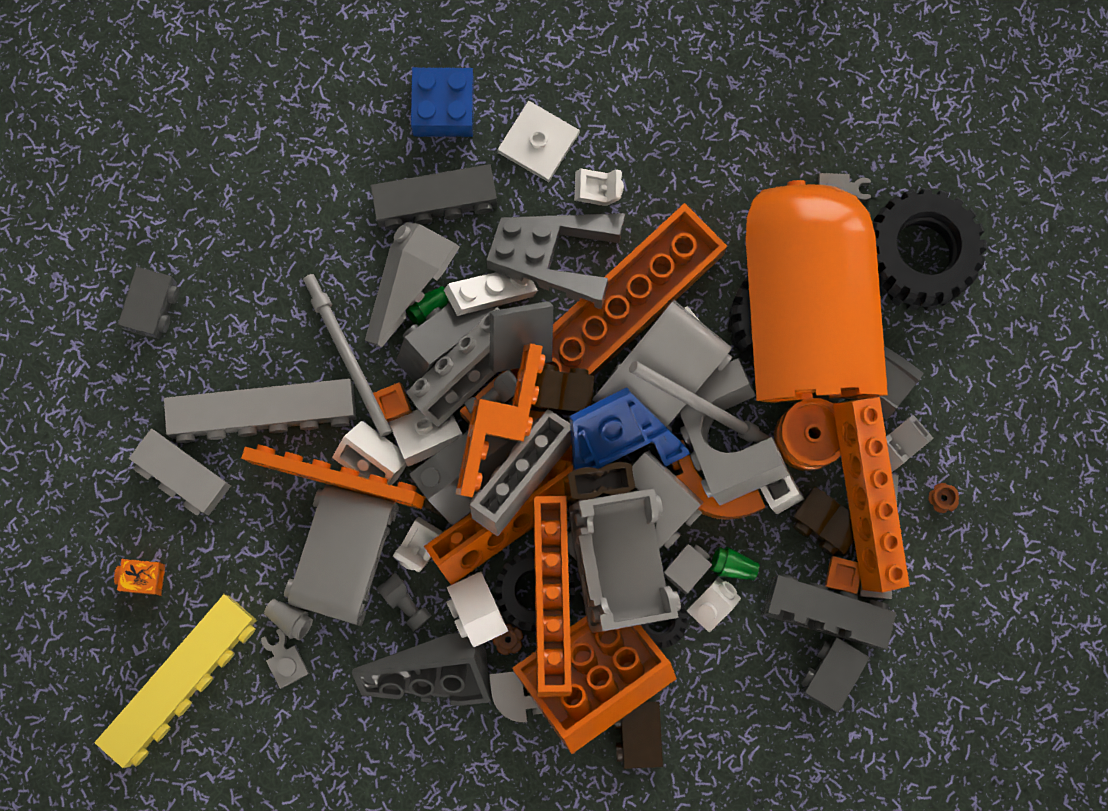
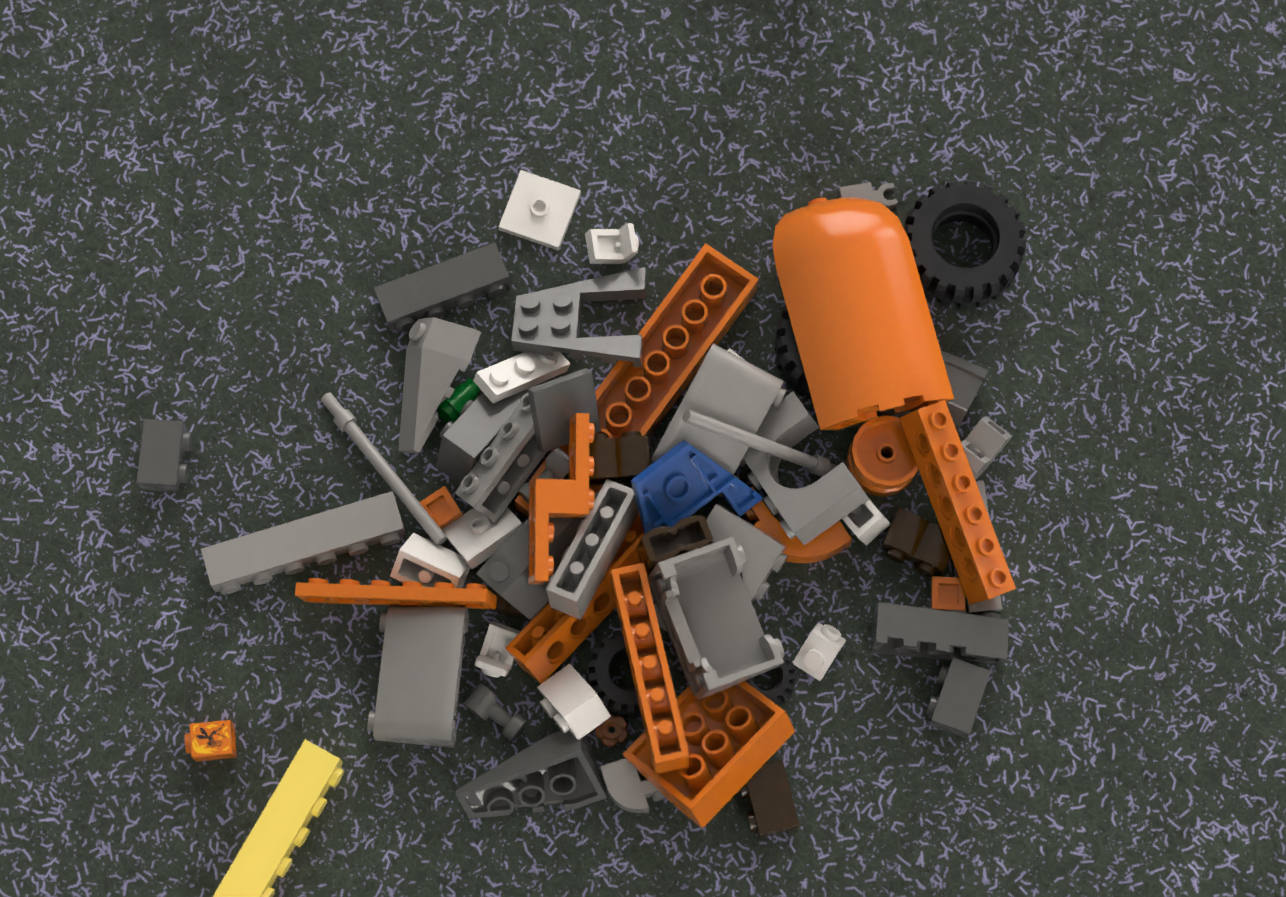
camera: 10 degrees left, 5 degrees down
light grey brick [129,428,231,516] -> none
light grey plate [261,629,310,689] -> none
light grey cone [264,599,313,640] -> none
blue brick [411,67,474,137] -> none
light grey brick [664,544,712,595] -> none
green cone [710,546,760,581] -> none
dark orange plate [928,483,959,513] -> none

